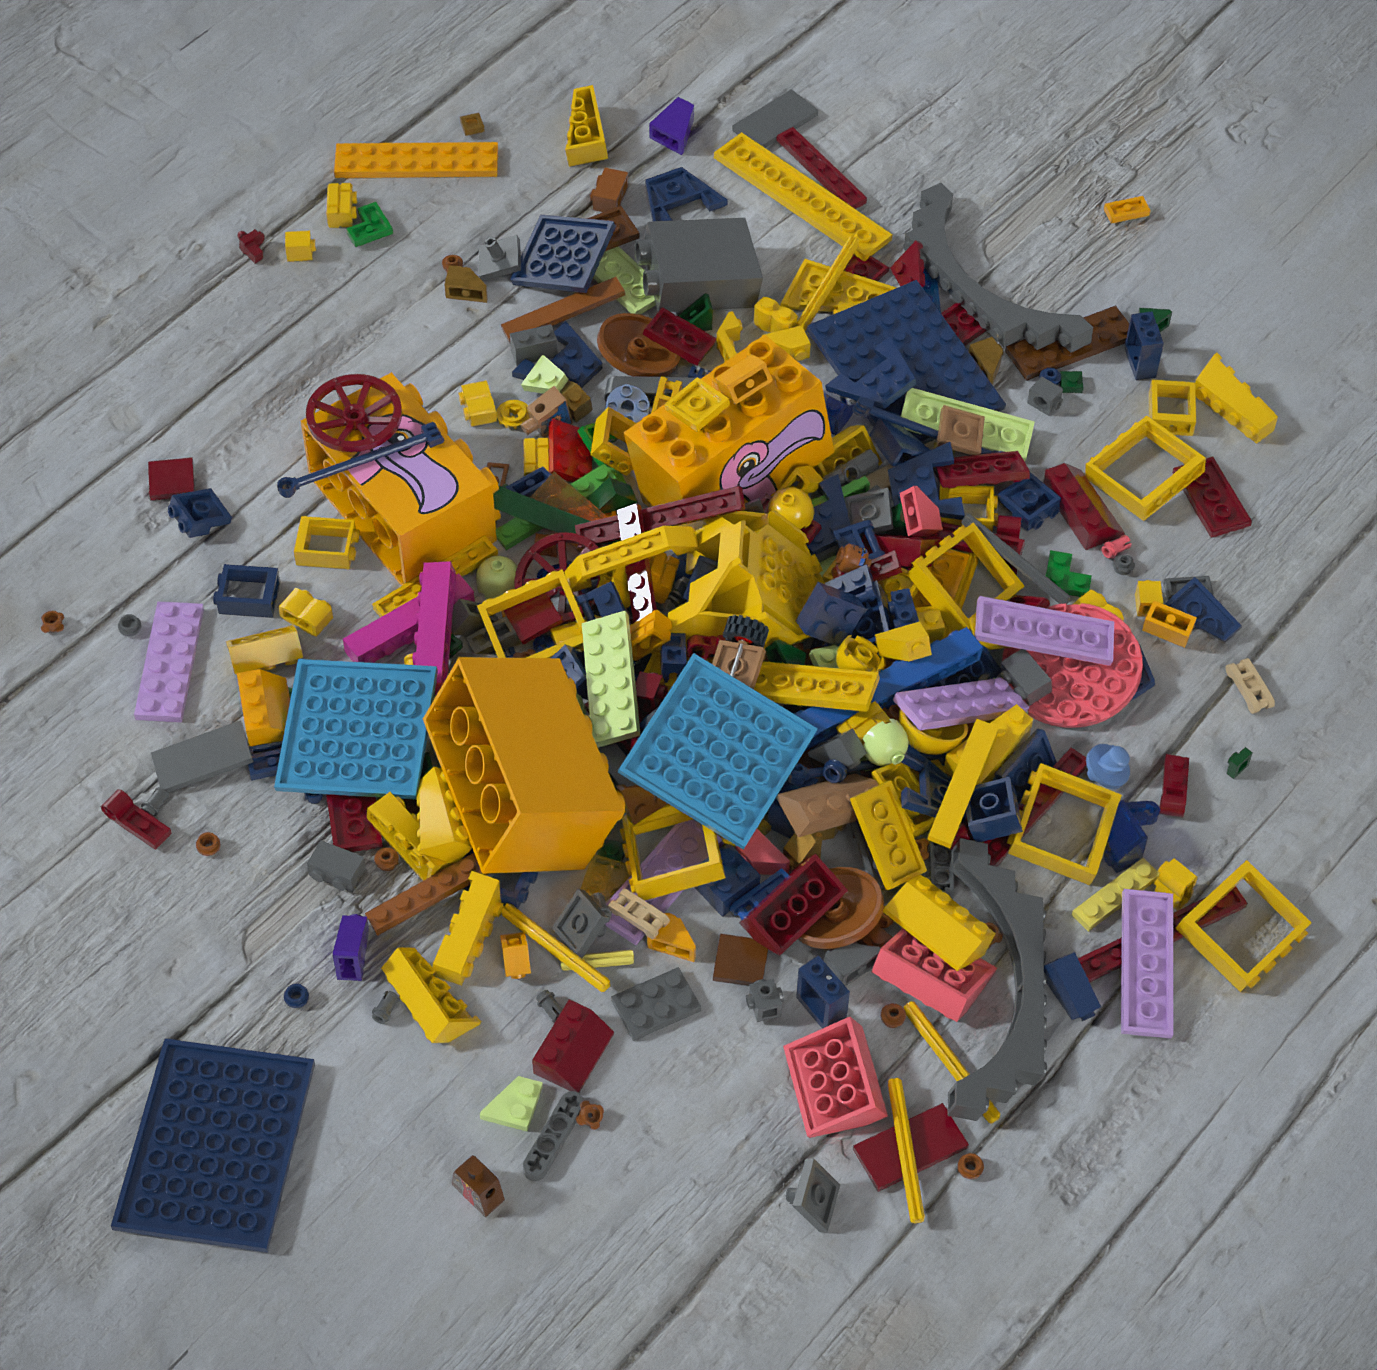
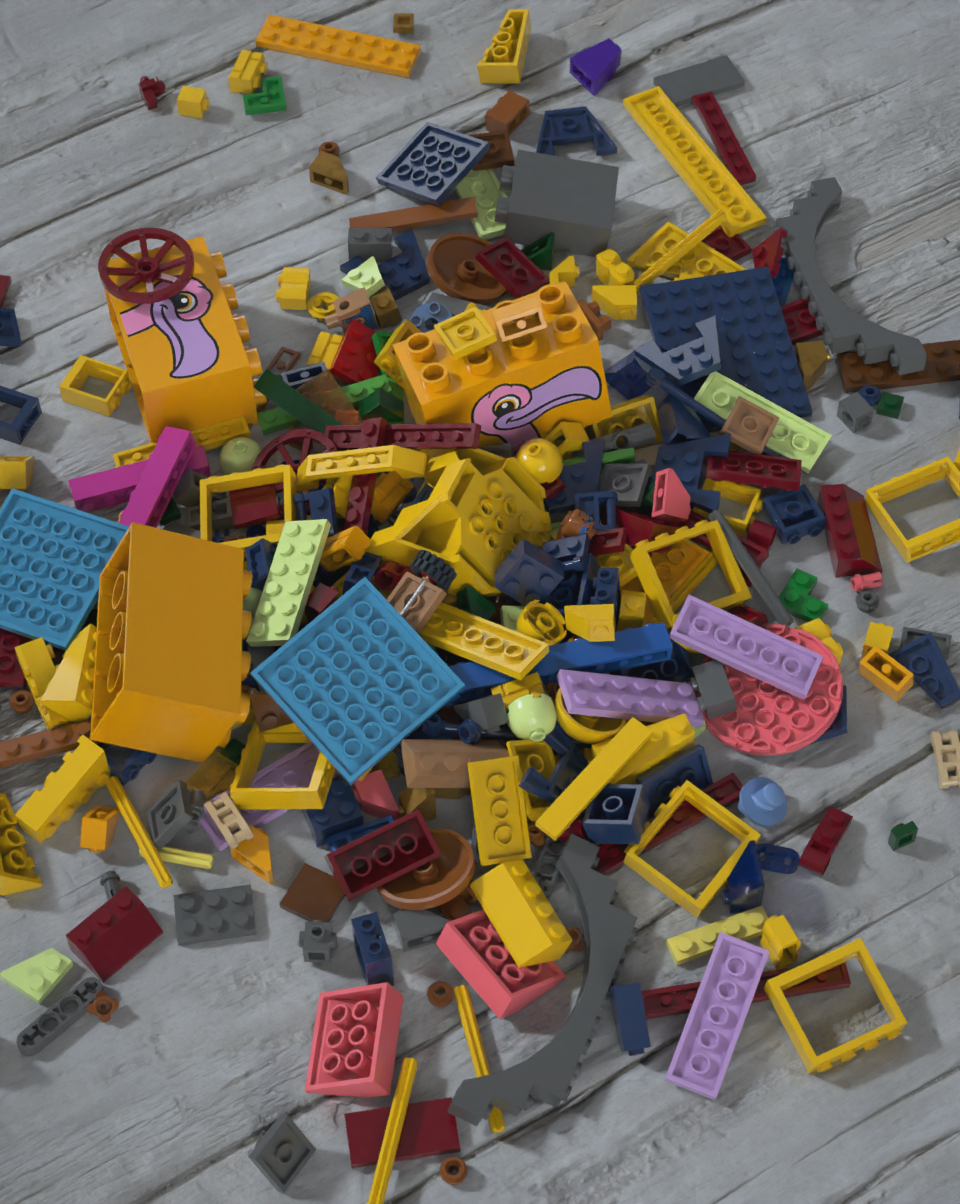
camera: 20 degrees right, 0 degrees up
dark blue hinge [277,422,444,498] -> none
yellow brick [278,588,333,637] -> none
tile [479,235,521,281] -> none

